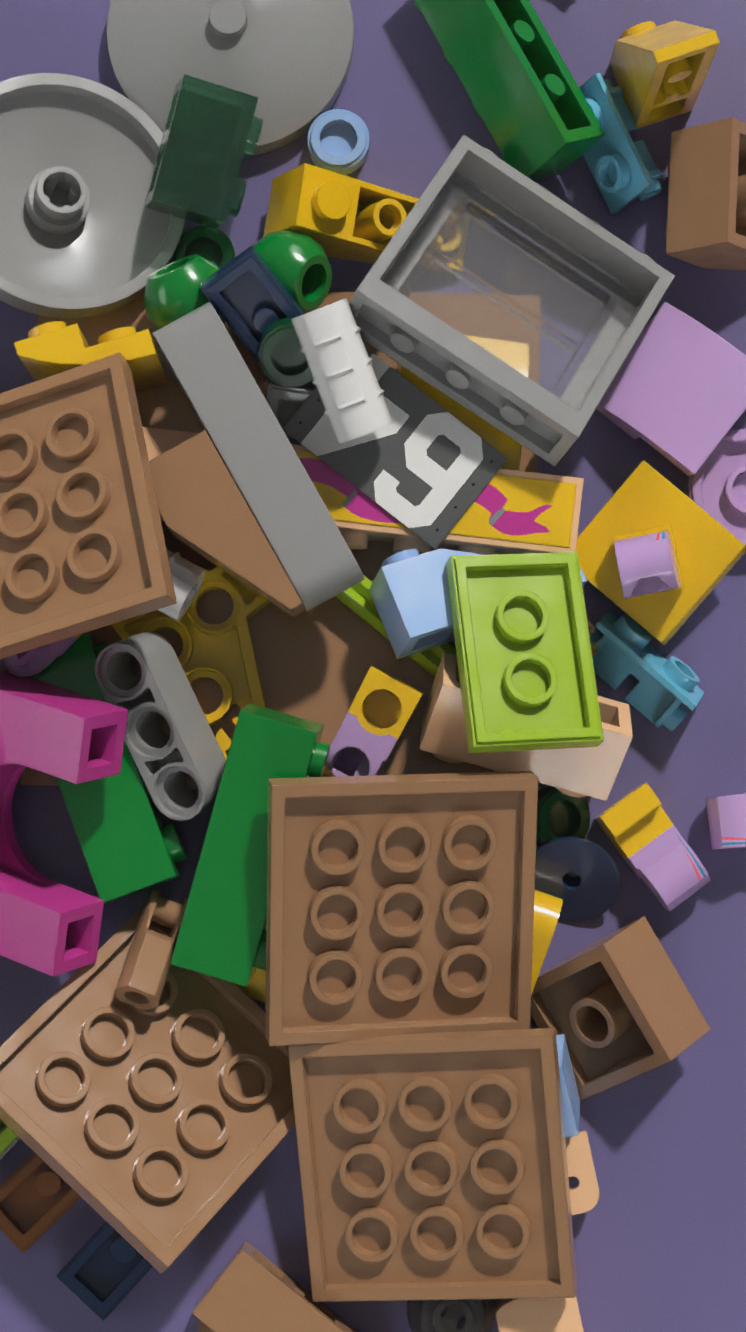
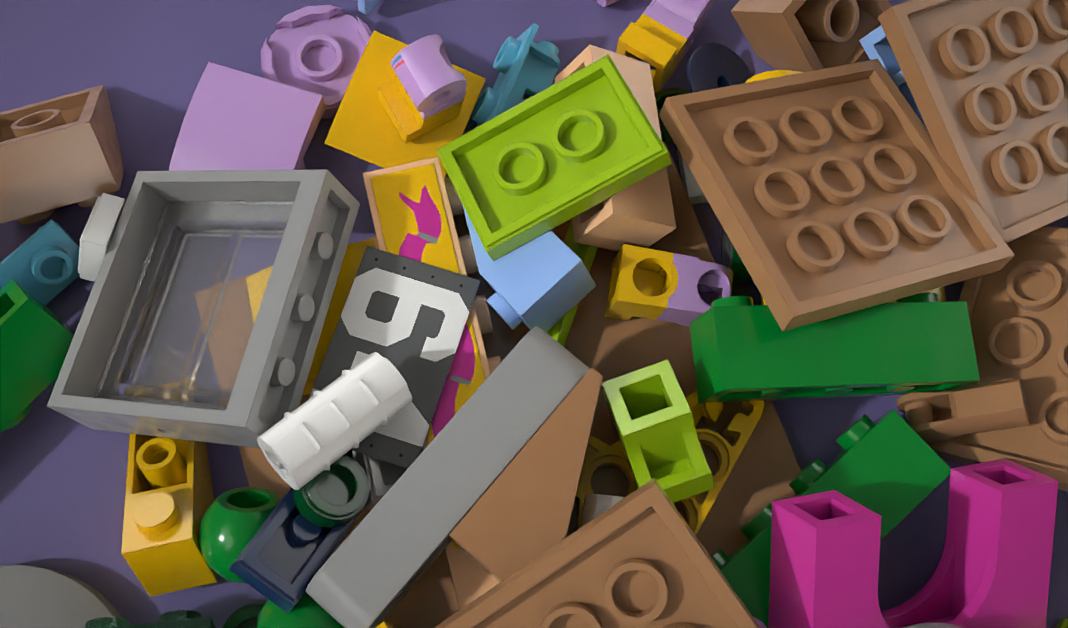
camera: 110 degrees left, 10 degrees down
light grey beam [95,631,226,821] -> none
light blue tile [308,109,370,175] -> none
none -> white tile [78,193,125,282]
none -> lime brick [602,359,714,503]

